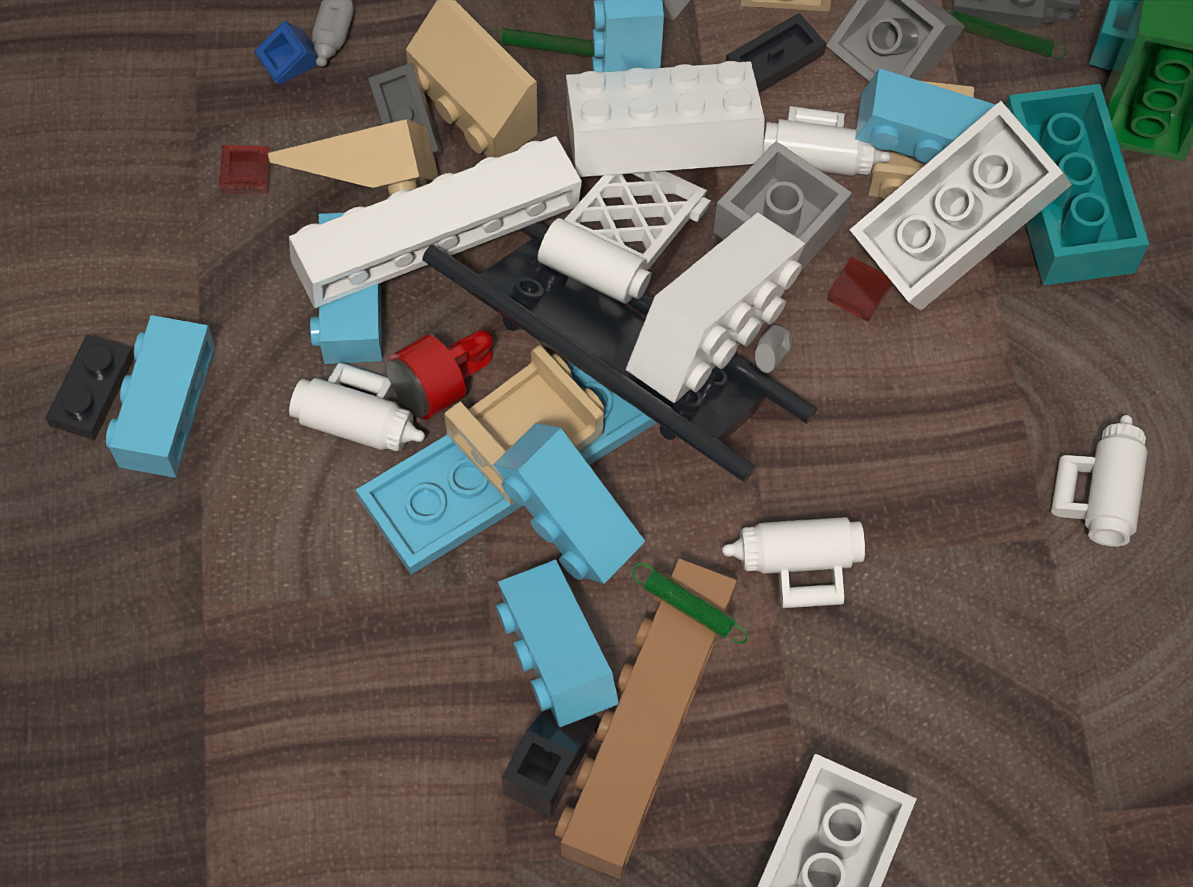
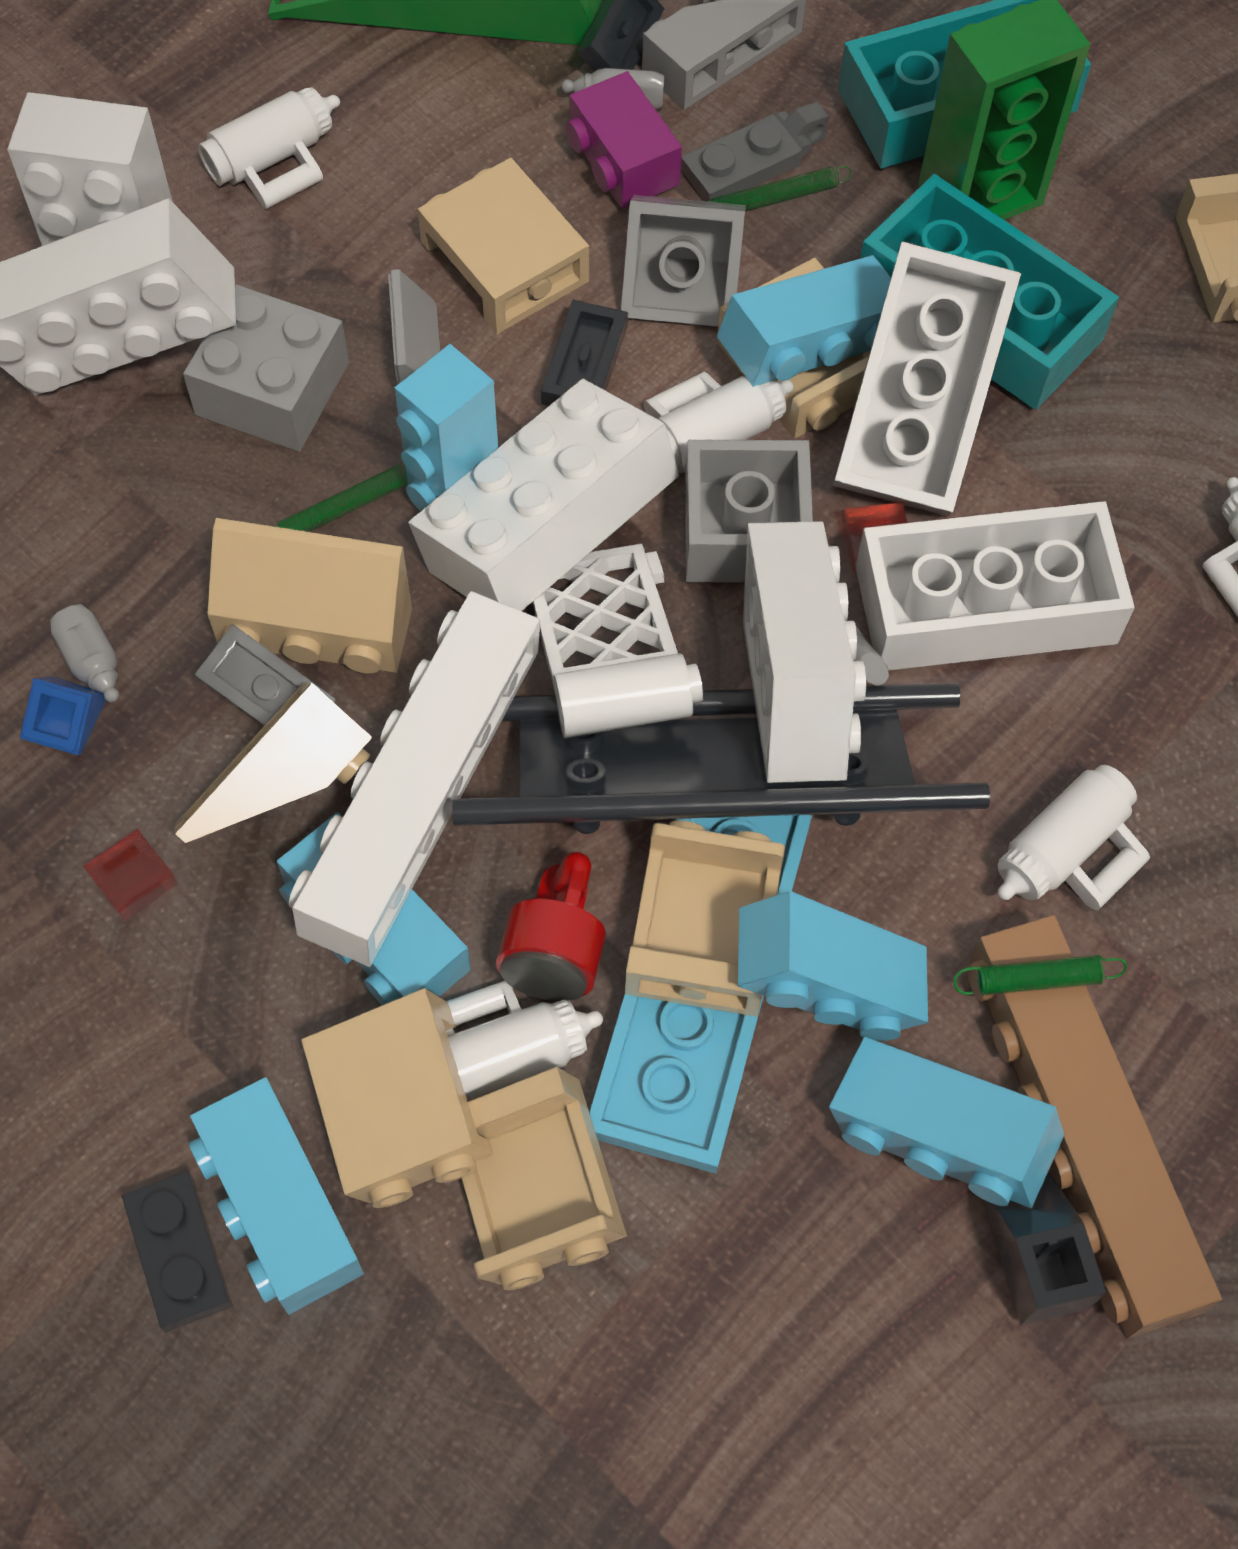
camera: 40 degrees left, 0 degrees up
none -> tan panel [301,988,493,1208]
none -> tan panel [462,1067,627,1290]
none -> white brick [855,501,1135,670]

